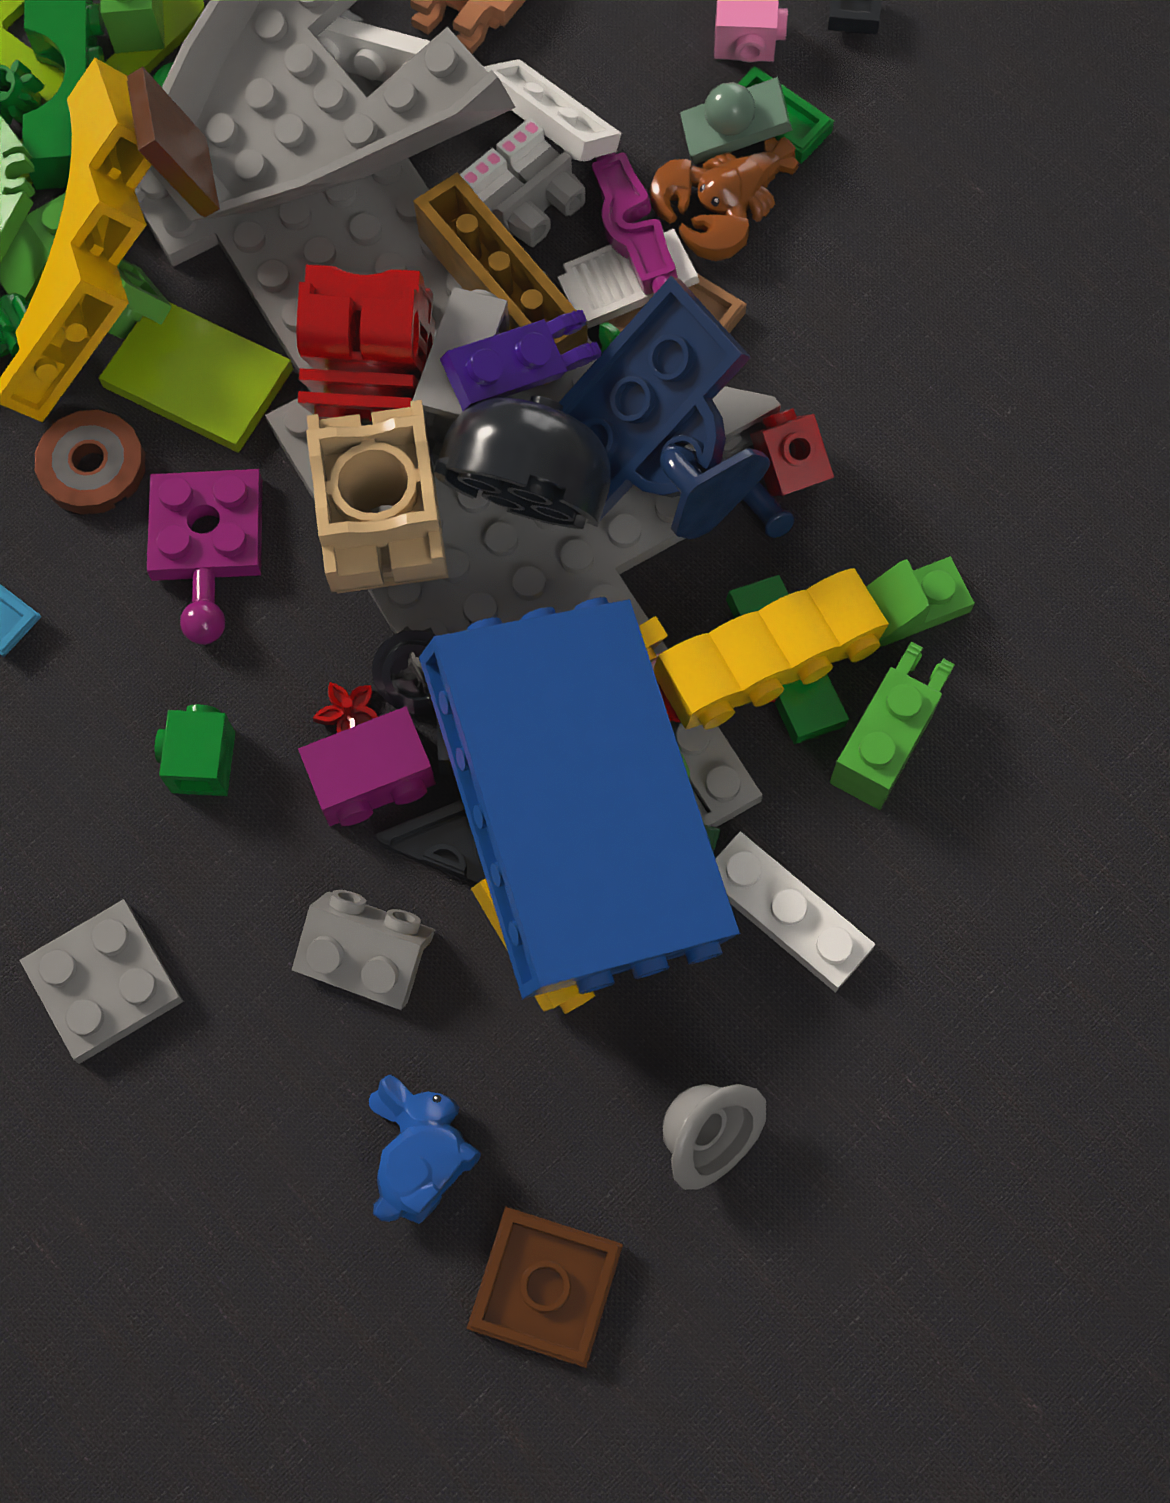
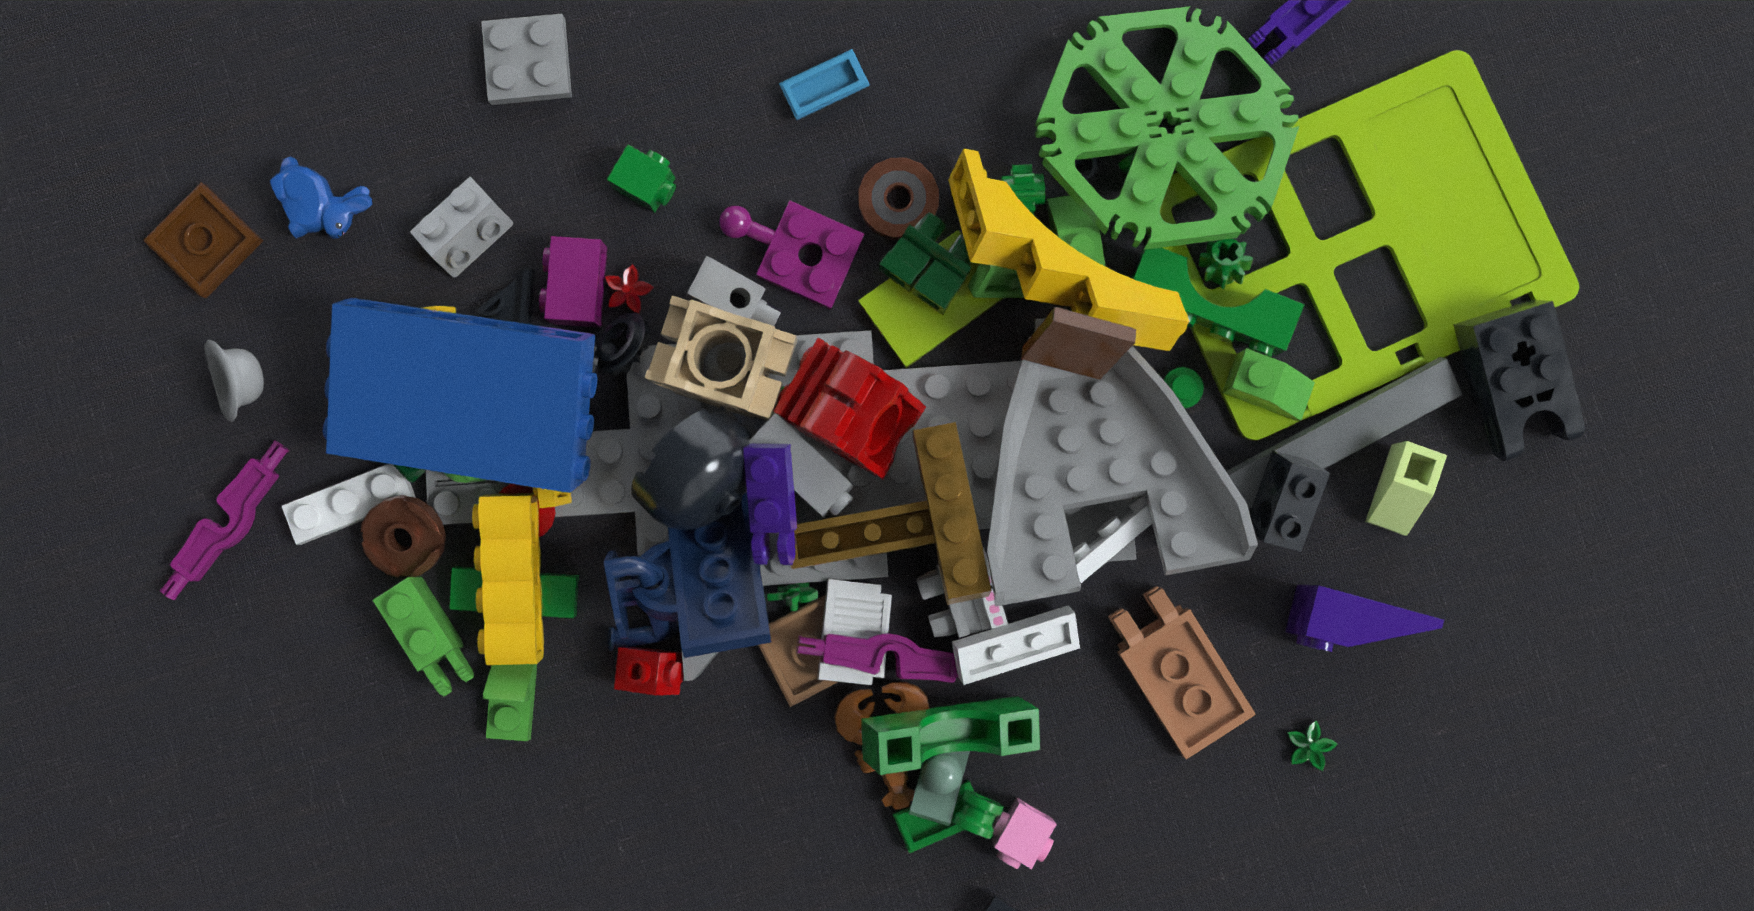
camera: 115 degrees right, 15 degrees up
none -> magenta piece [160,440,289,600]
none -> copper tile [361,495,446,577]
none -> light grey torso [685,256,782,326]
none -> green arch [861,696,1040,775]
none -> dark green hips [879,212,972,315]
none -> pearl gold arch [913,422,992,605]
none -> green wheel [952,789,1004,839]

